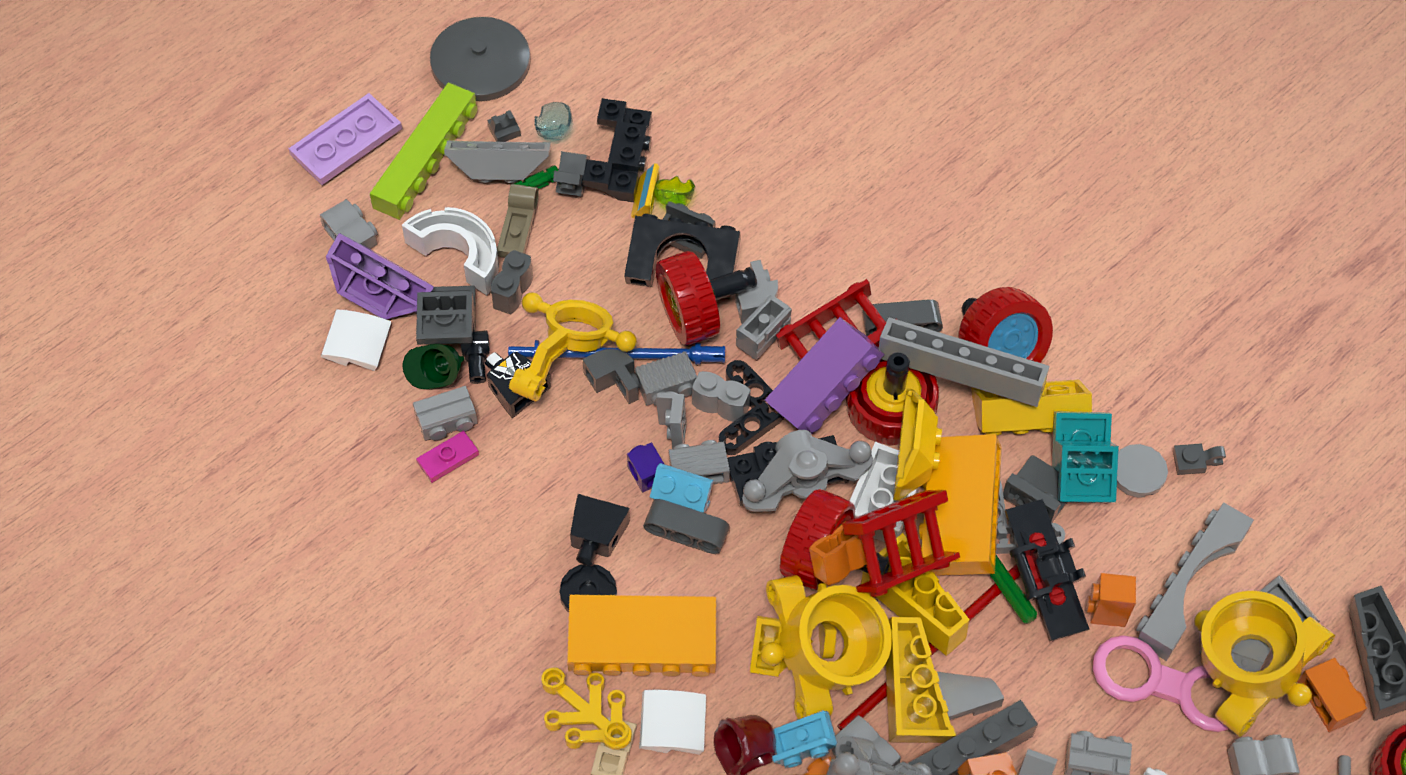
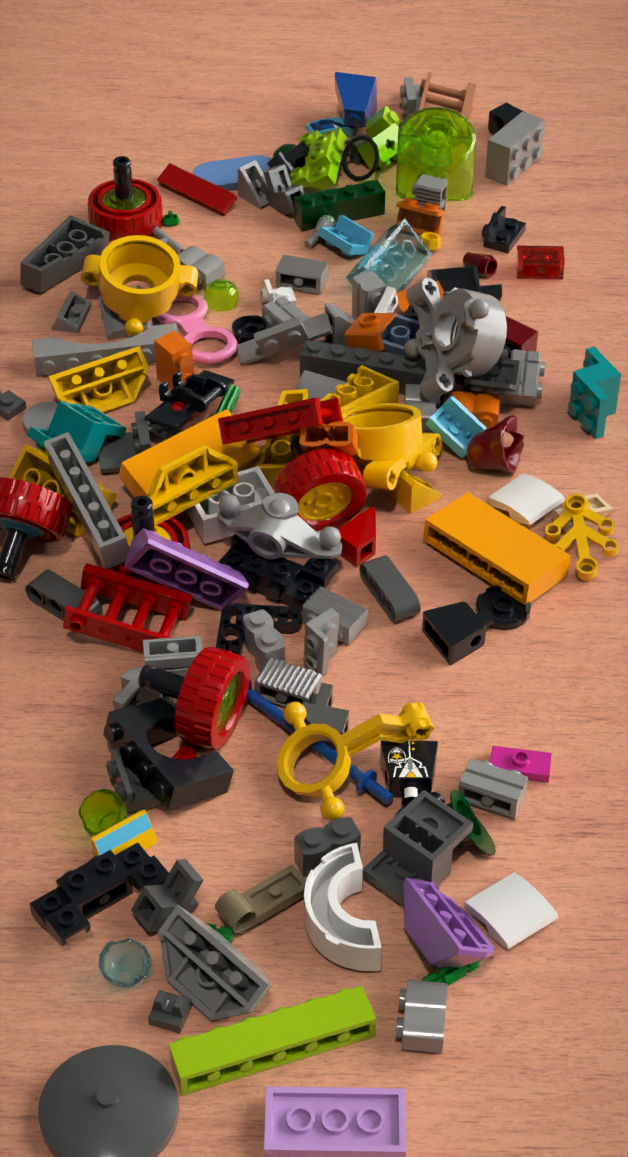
camera: 135 degrees left, 15 degrees down
dark purple brick [627,442,664,493] -> none
medium azure bracket [650,463,714,513] -> none
none -> yellow wedge [48,346,149,413]
none -> clear neon green hair [204,279,239,311]
none -> black hat [232,315,268,344]
none -> light grey bracket [237,313,333,365]
none -> red slope [338,507,376,568]

